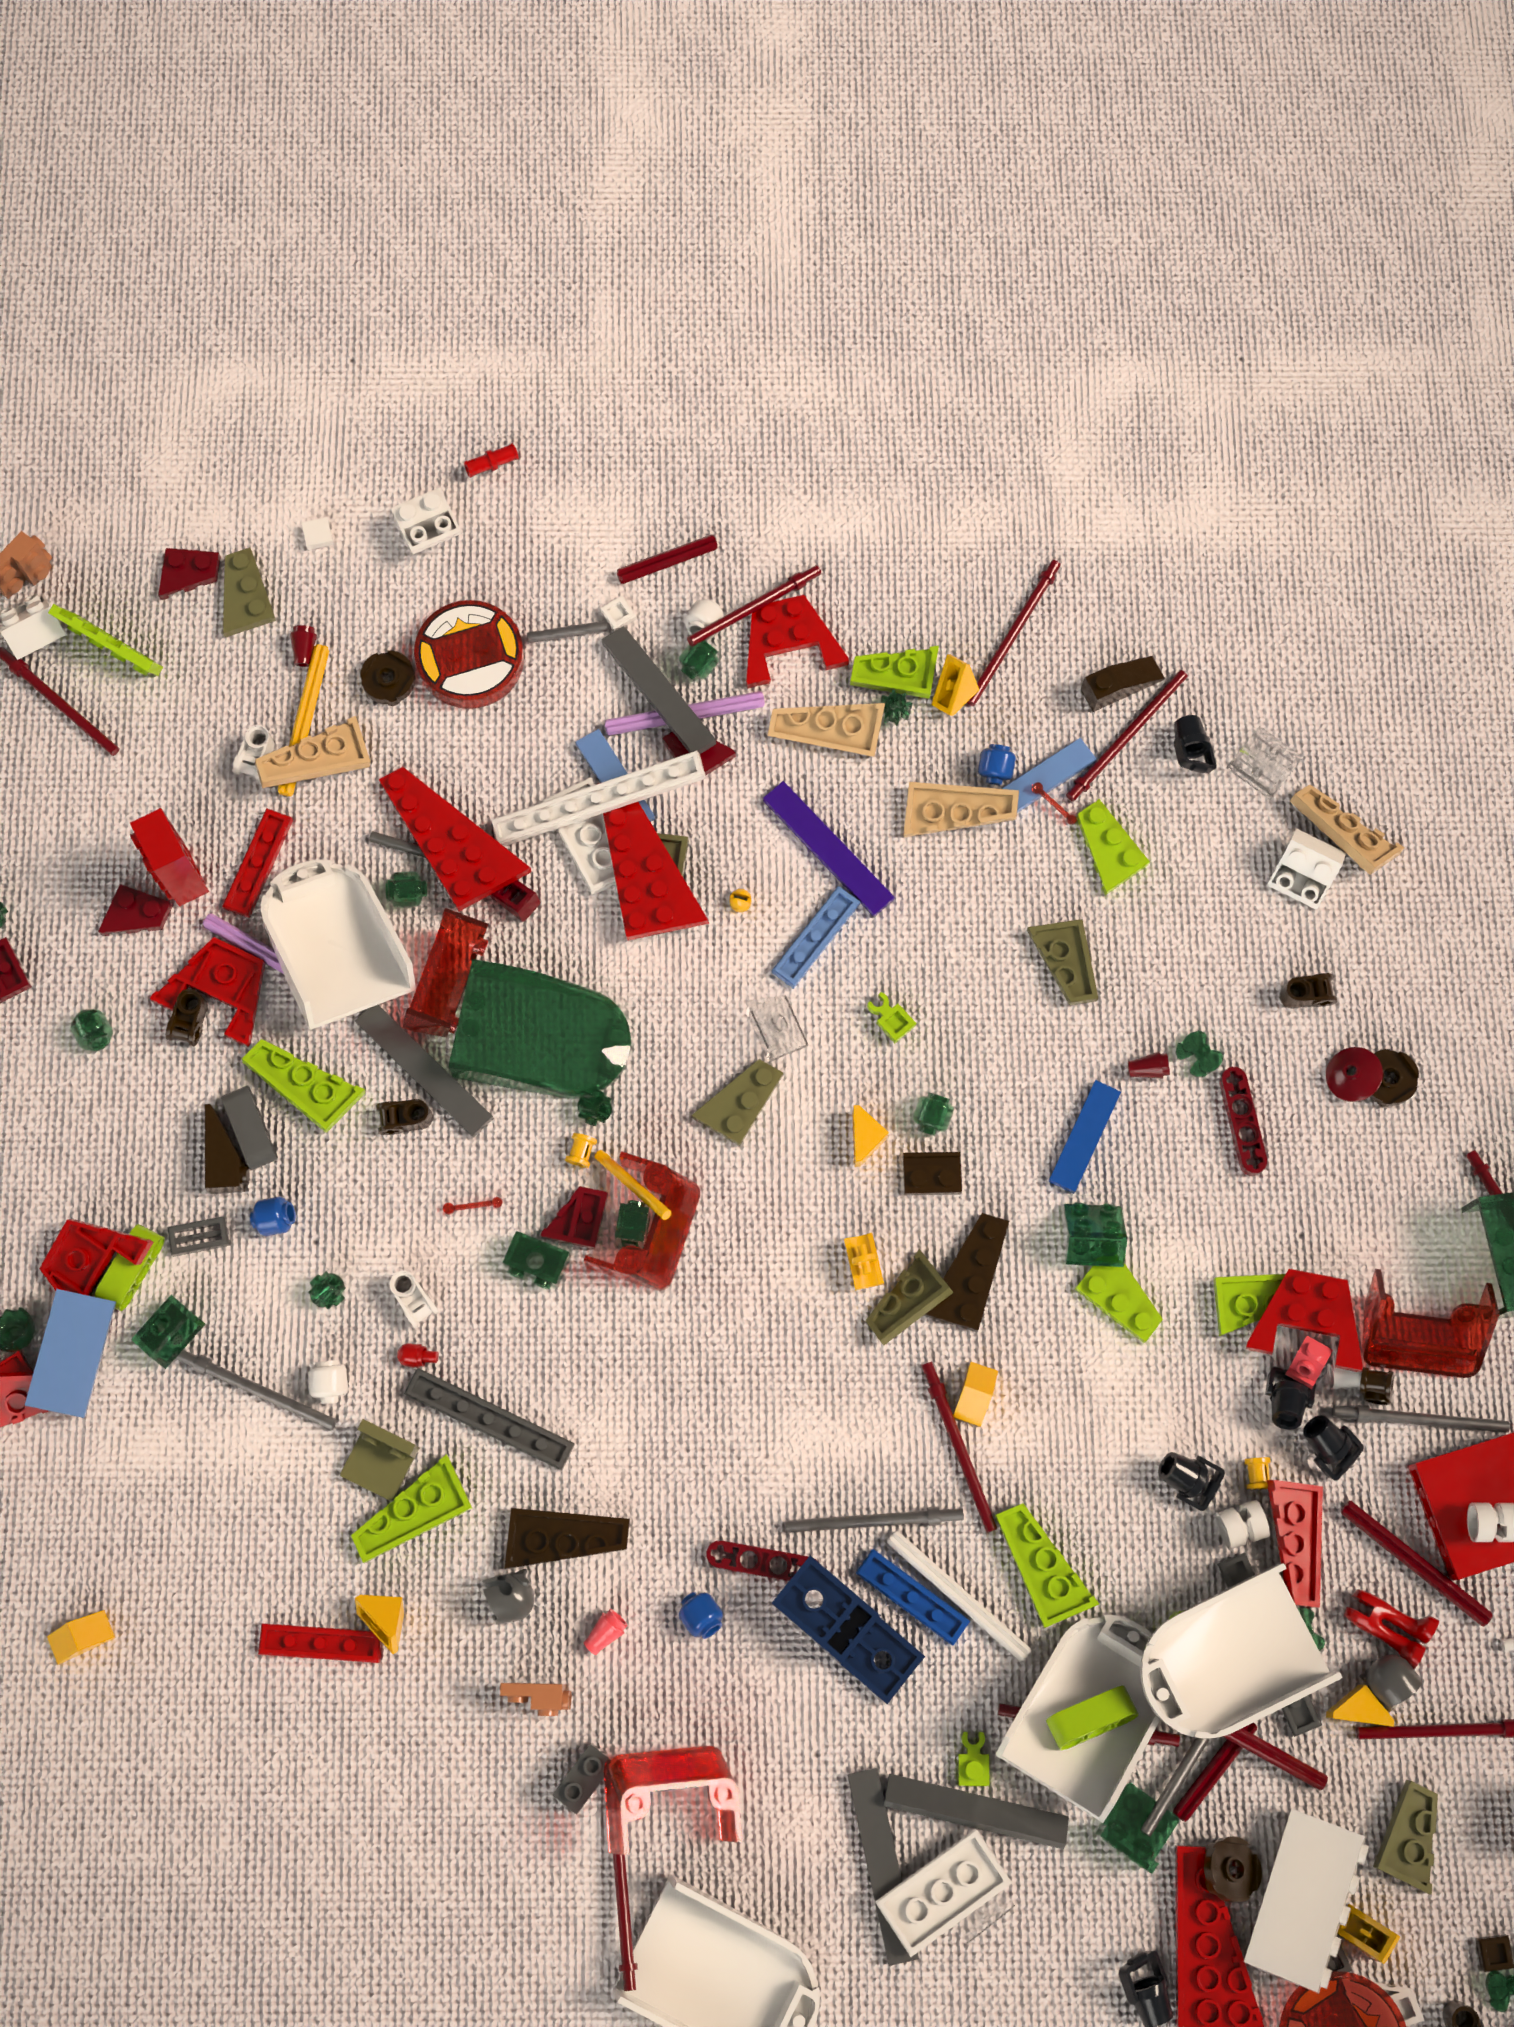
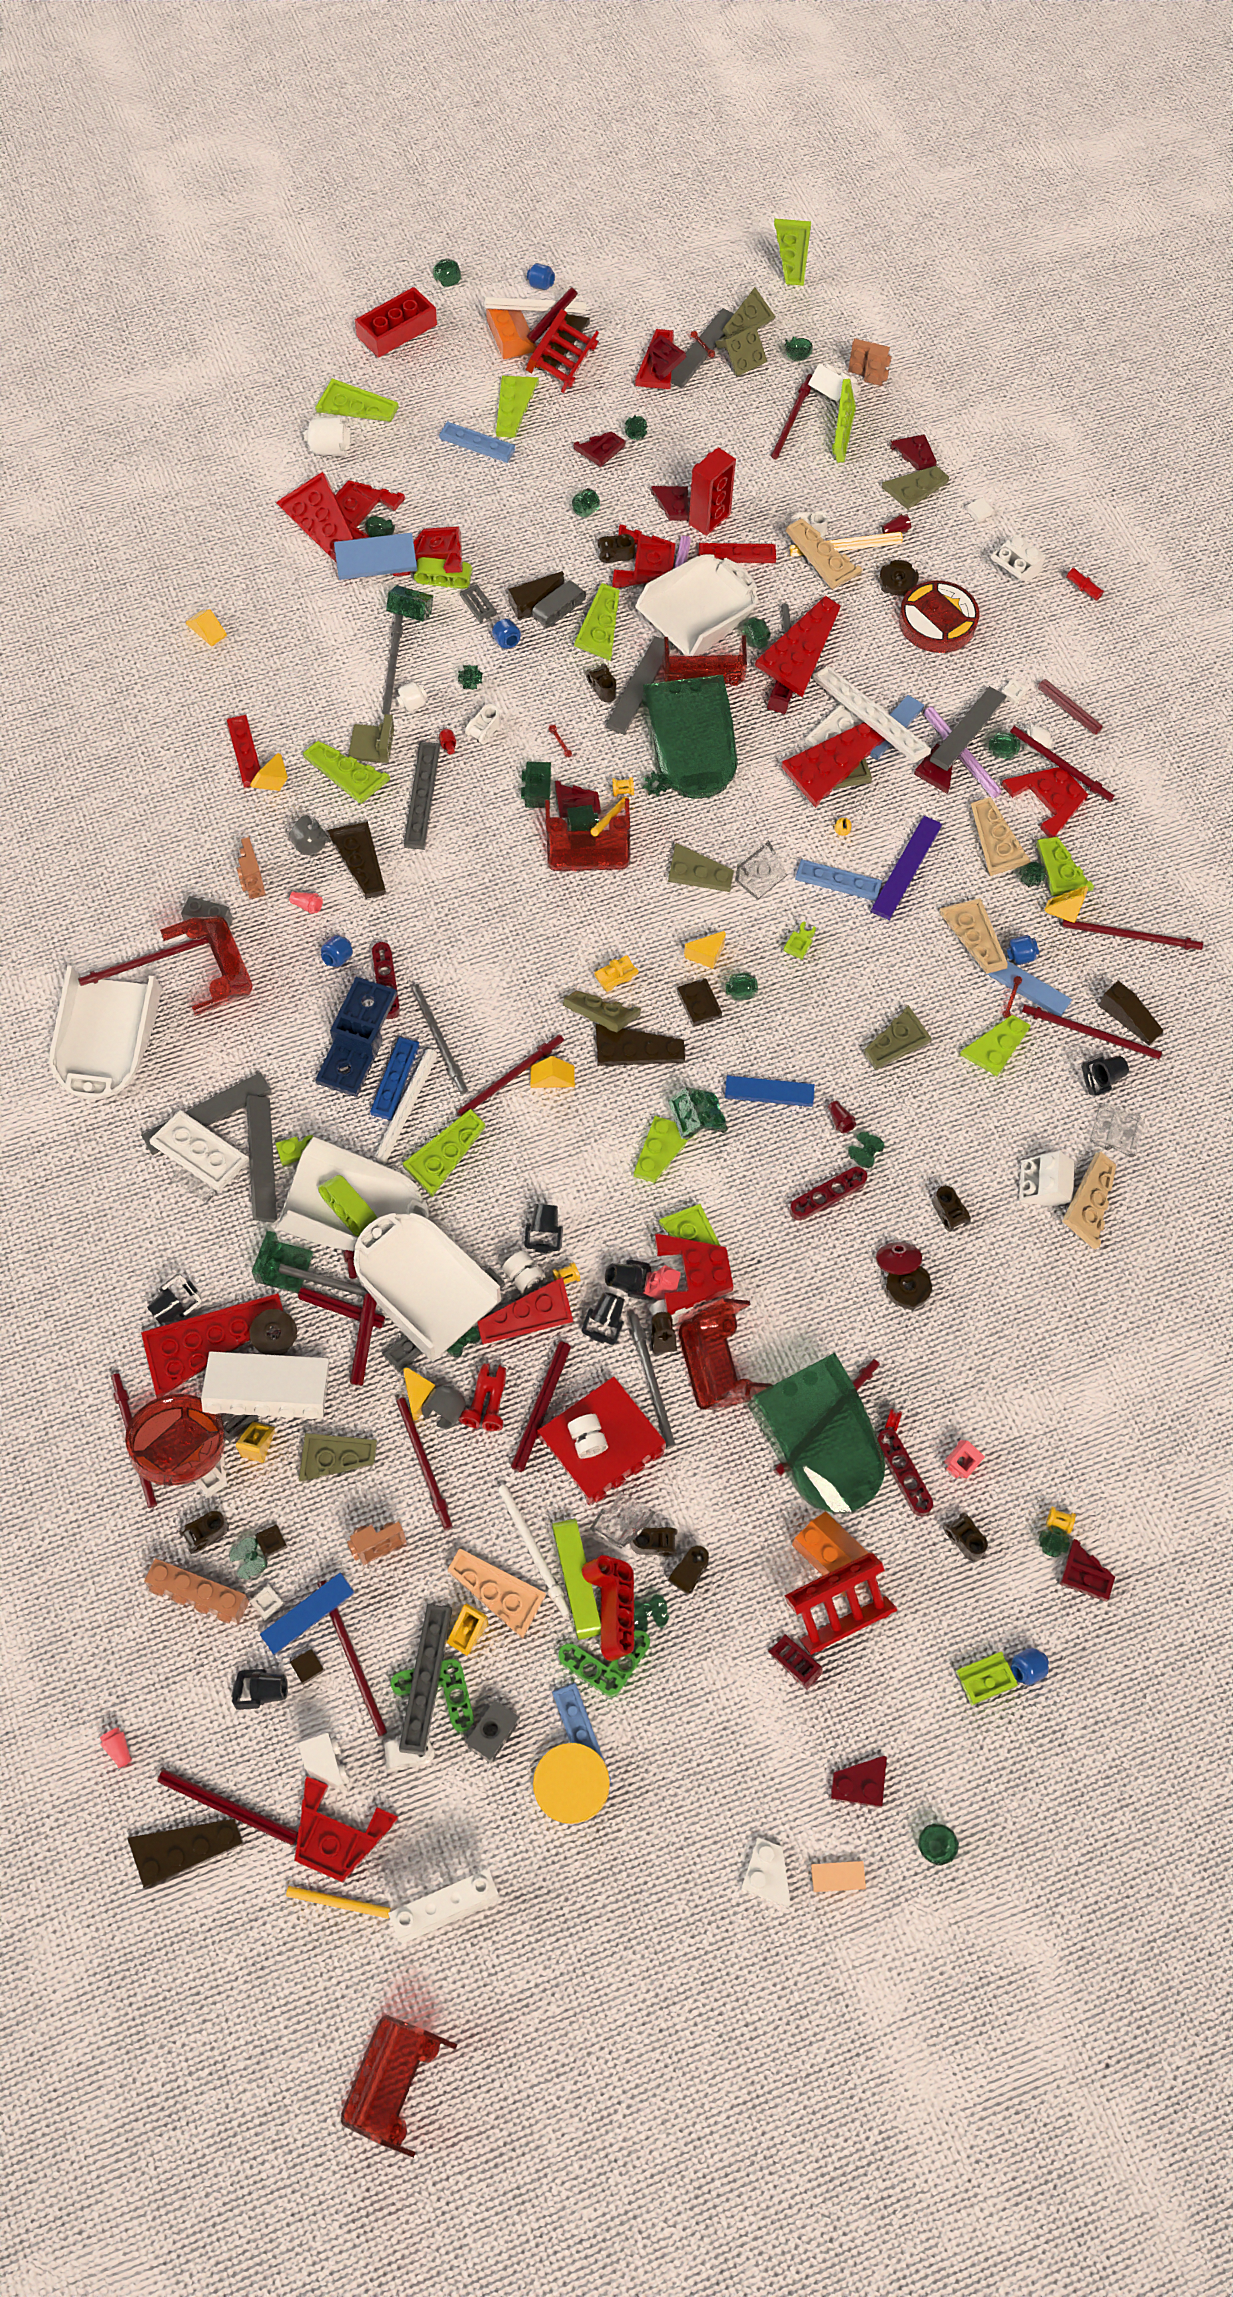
camera: 70 degrees right, 10 degrees down
flat silver bar [527,621,608,643] -> none

